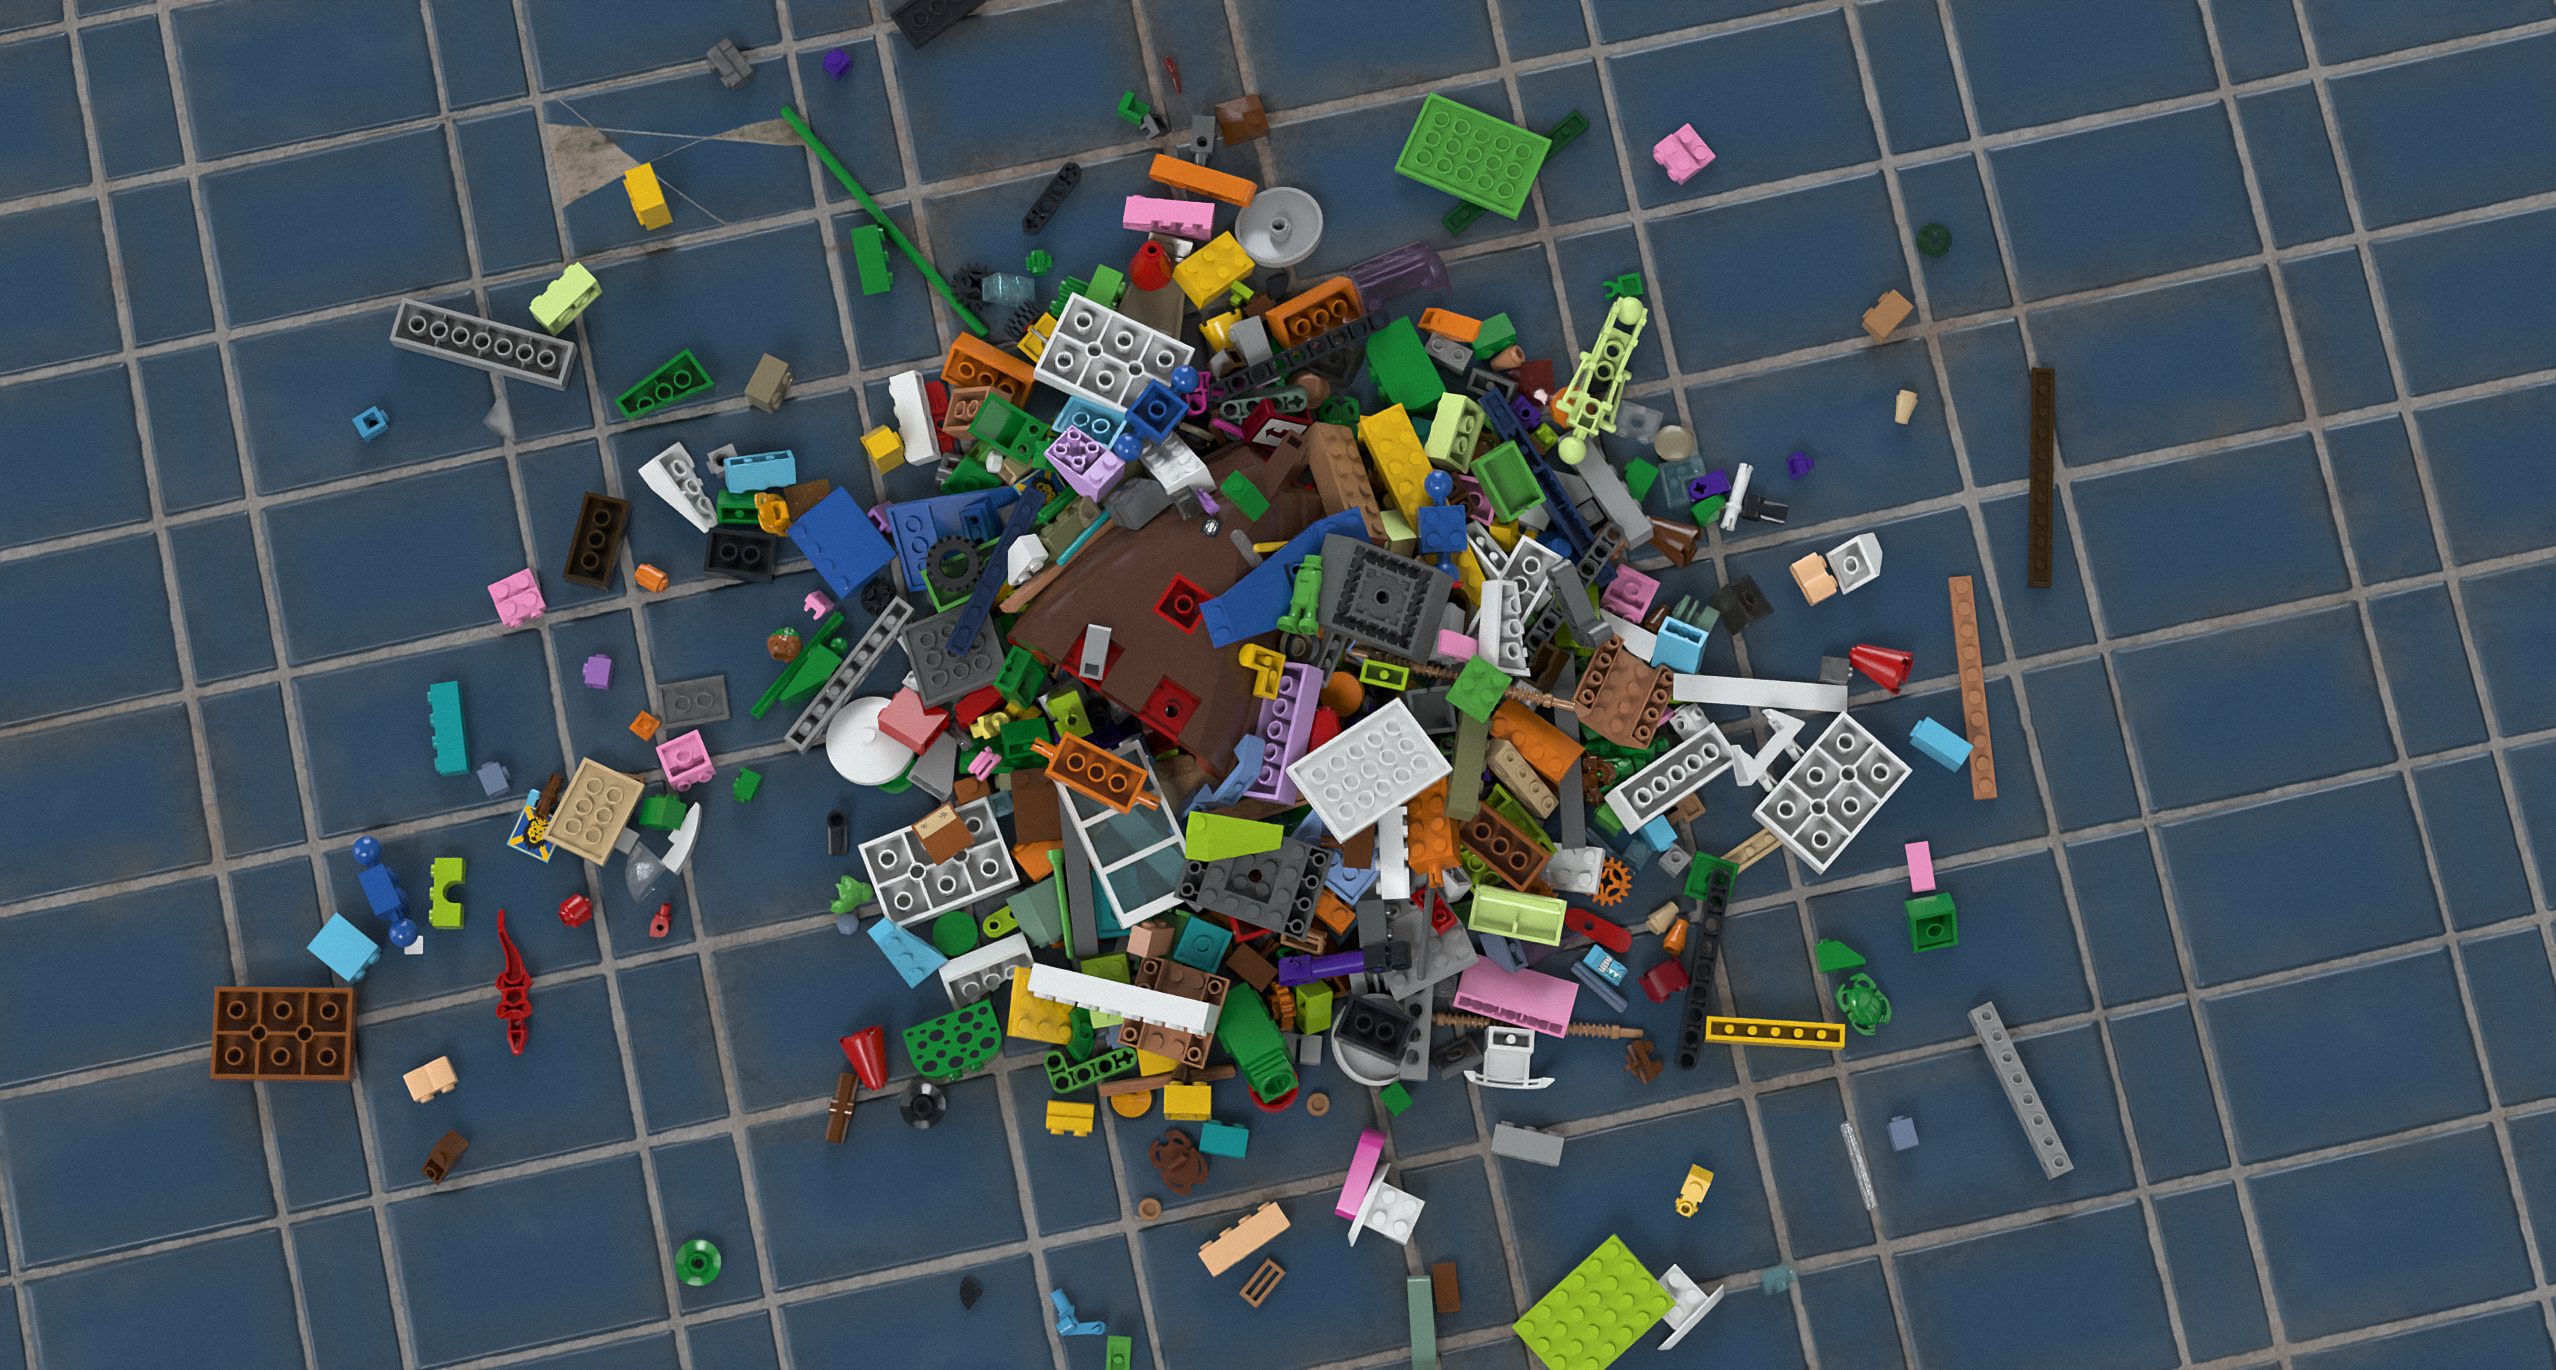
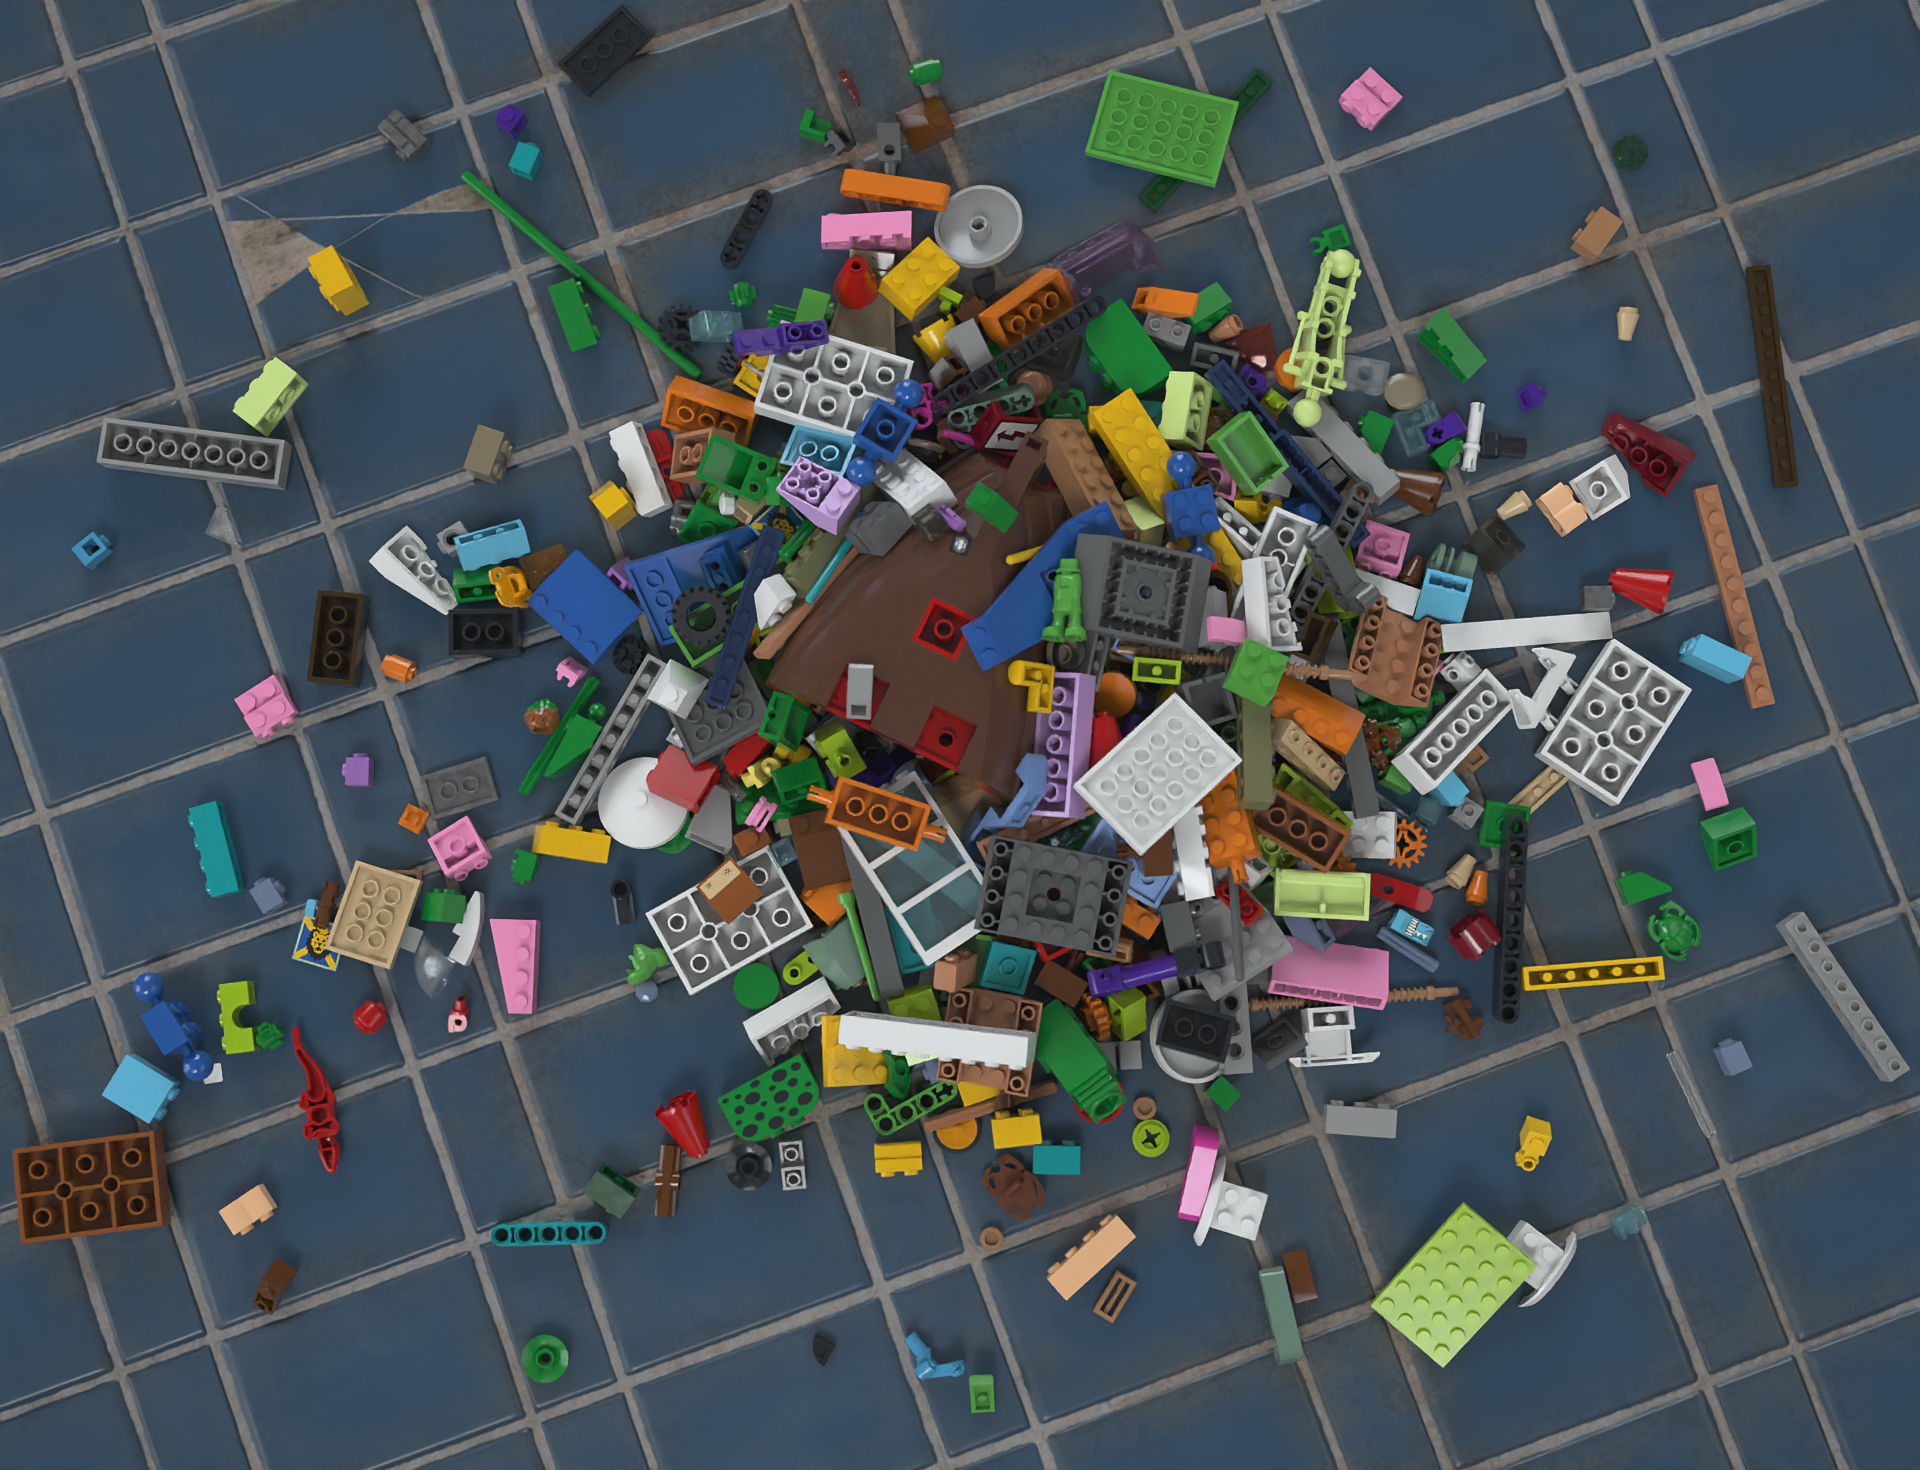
camera: 10 degrees left, 5 degrees up
green wedge [614,348,715,422] -> none
medium azure wedge [867,917,948,988] -> none
dark tan tile [1079,495,1102,528] -> none
lime wedge [1185,811,1284,862] -> none
clear axle [1230,529,1263,568] -> none
none -> green gear [255,1021,285,1050]
none -> bright pink wedge [490,919,541,1014]
none -> teal beam [491,1220,609,1246]
none -> teal brick [508,141,543,181]
none -> yellow wedge [531,821,611,864]
none -> dark green brick [582,1162,641,1219]
none -> white slope [647,659,709,719]
none -> dark purple slope [732,320,829,357]
none -> light grey slope [779,1138,807,1191]
none -> green brick [908,58,943,86]
none -> lime gear [1132,1119,1170,1157]
none -> green wedge [1416,307,1487,385]
none -> tan cone [1496,490,1532,521]
none -> dark red wedge [1601,412,1698,498]

